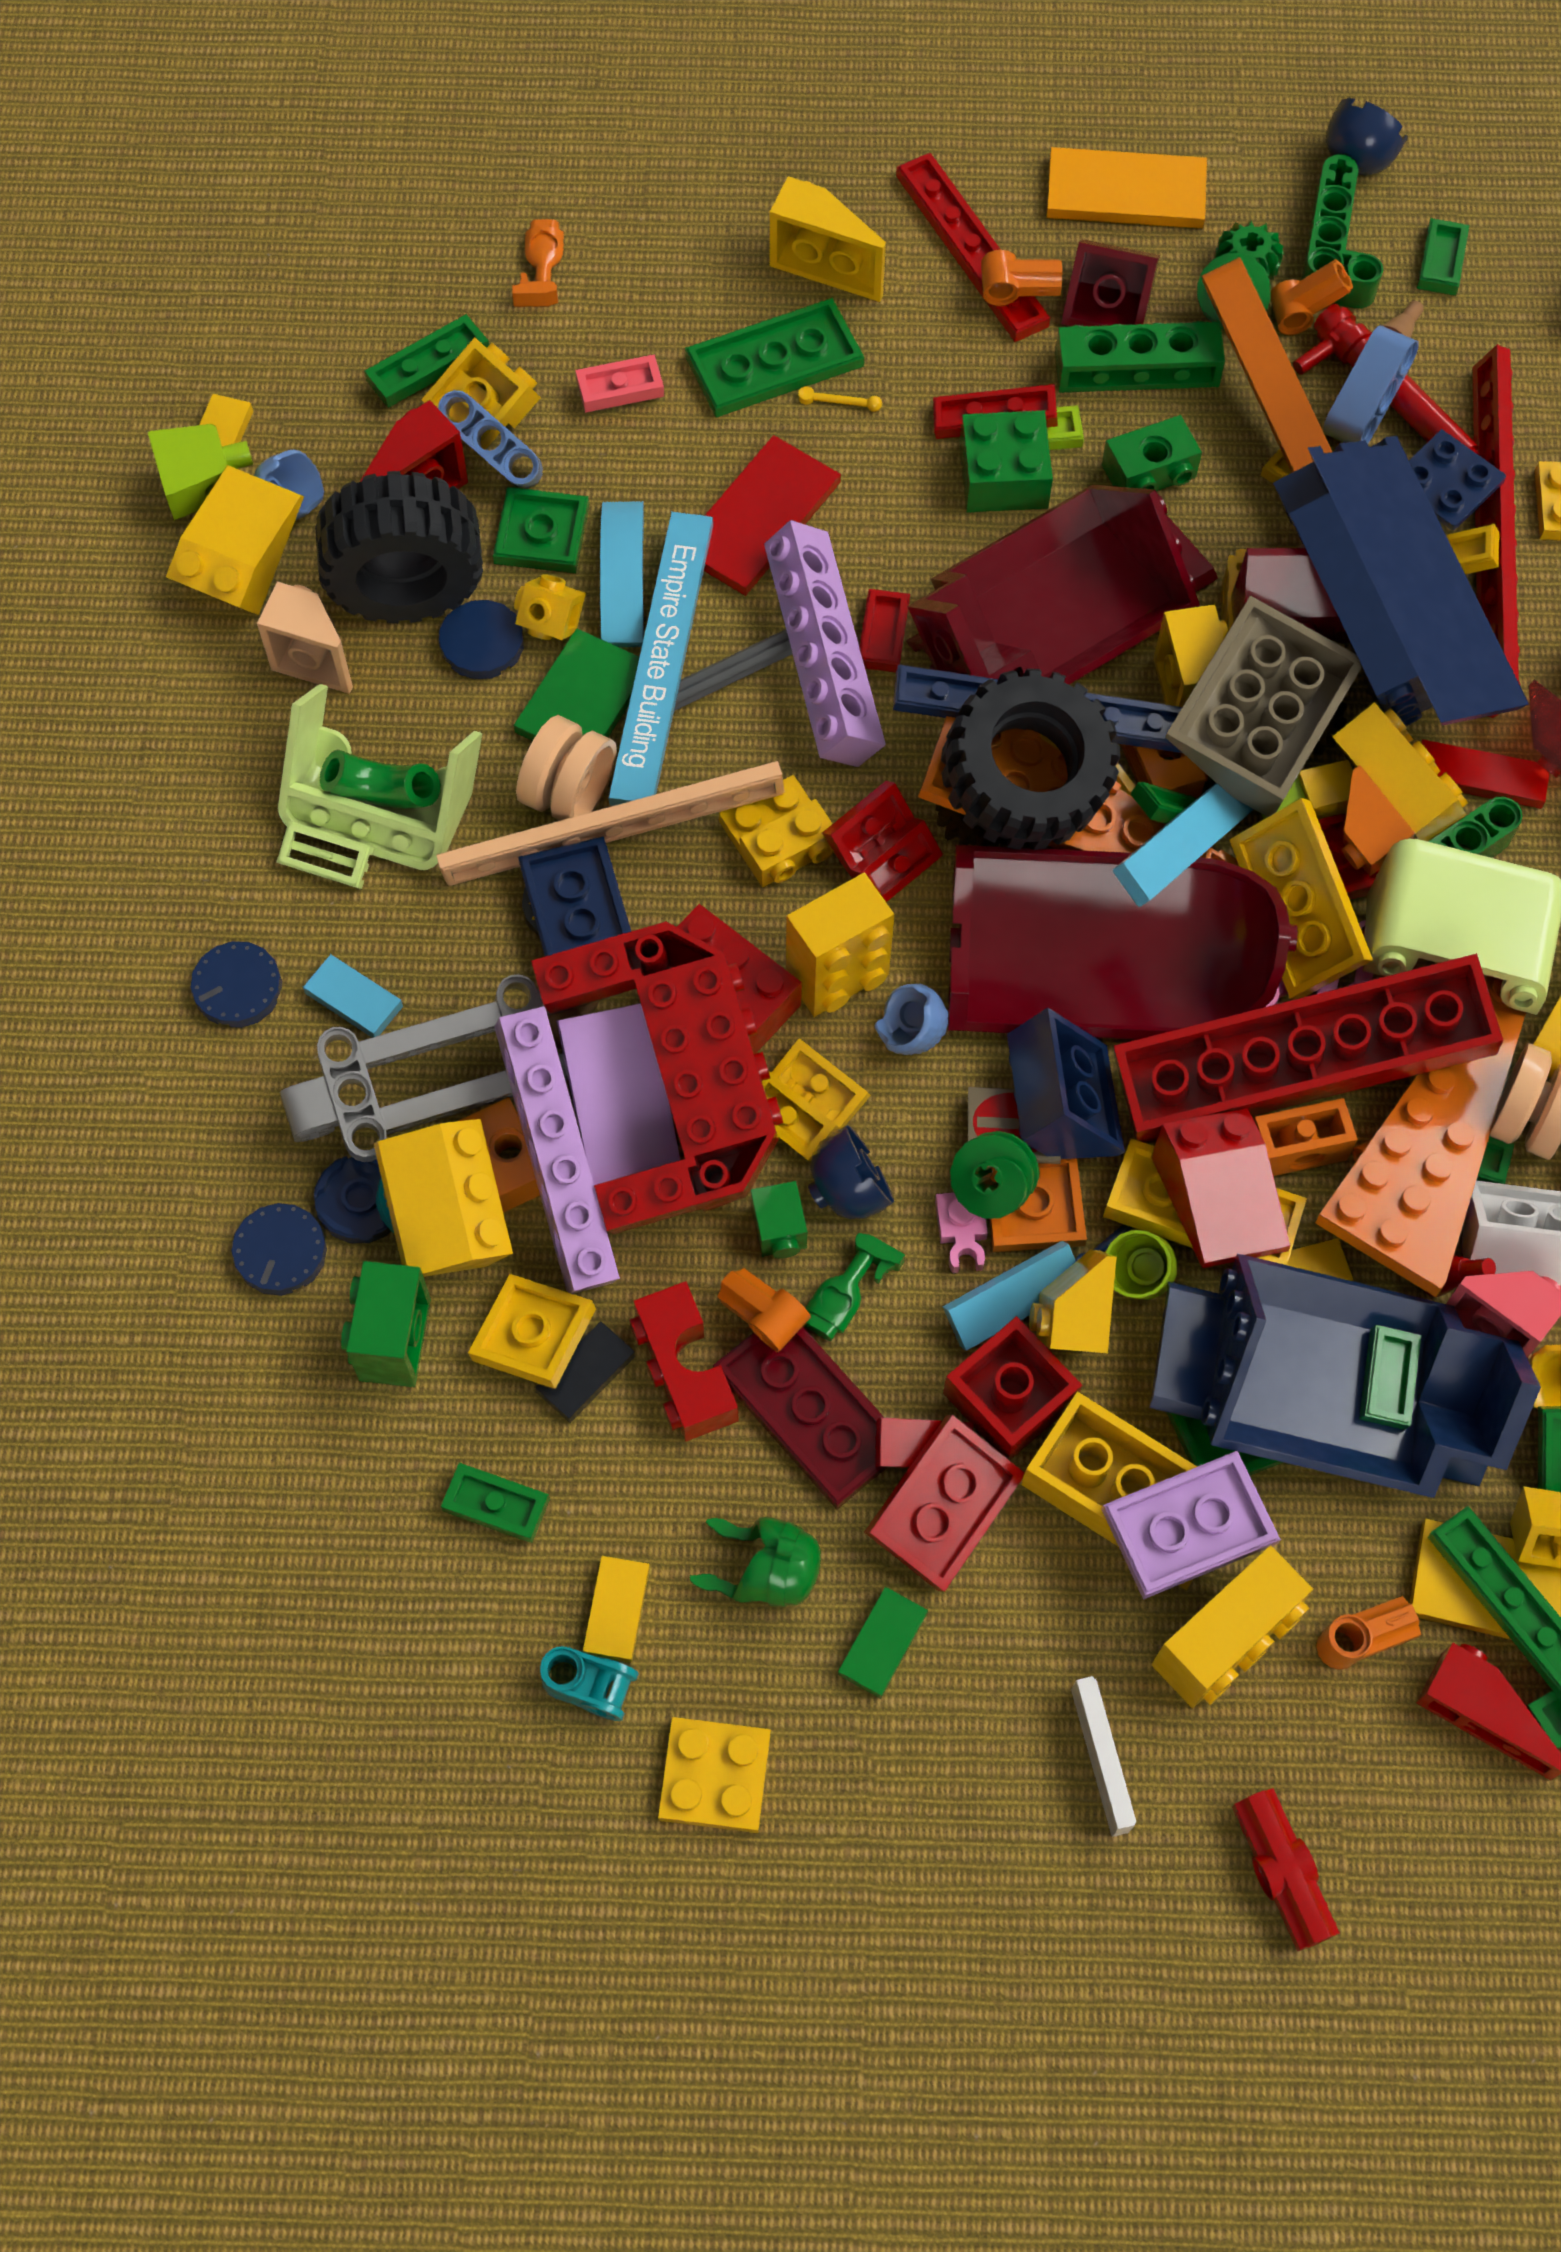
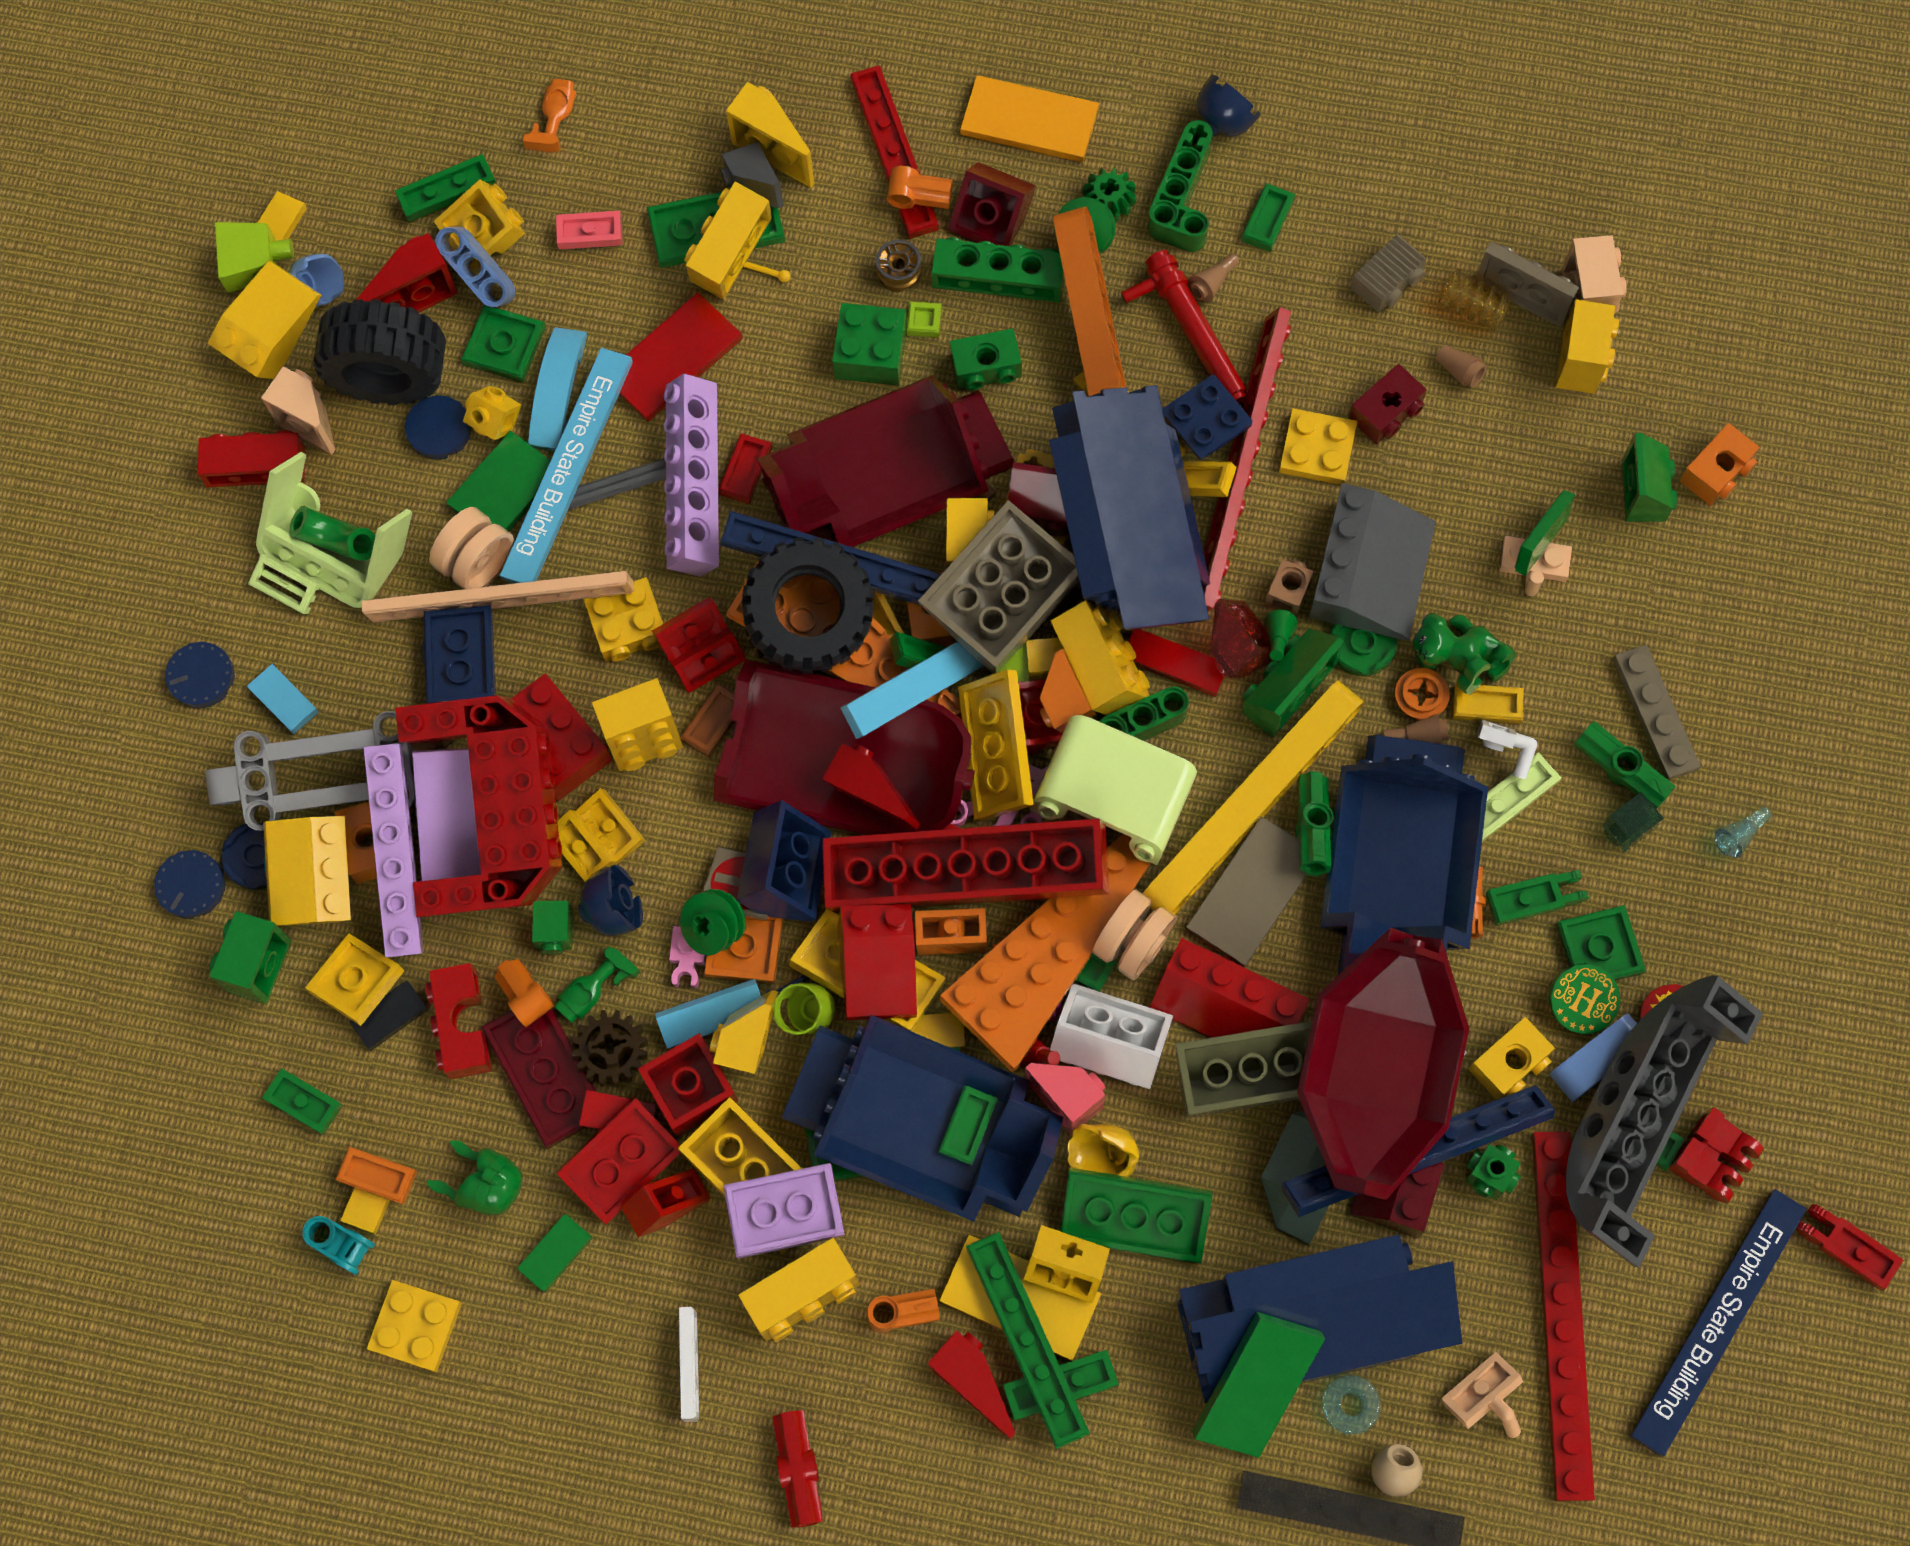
camera: 15 degrees right, 5 degrees up
medium blue hair [875,984,948,1055] -> none
red tile [933,384,1058,439] -> none
orange piece [1270,259,1353,335] -> none
medium blue beam [1323,325,1419,444] -> none
none -> red brick [197,430,305,488]
none -> orange tile [335,1146,417,1205]
none -> dark brown gear [571,1010,648,1088]
none -> red slope [621,1168,711,1238]
none -> dark orange tile [680,683,735,758]
none -> yellow brick [684,181,772,300]
none -> dark grey slope [720,142,784,208]
none -> red slope [822,743,921,830]
none -> pearl gold wheel [876,240,921,292]

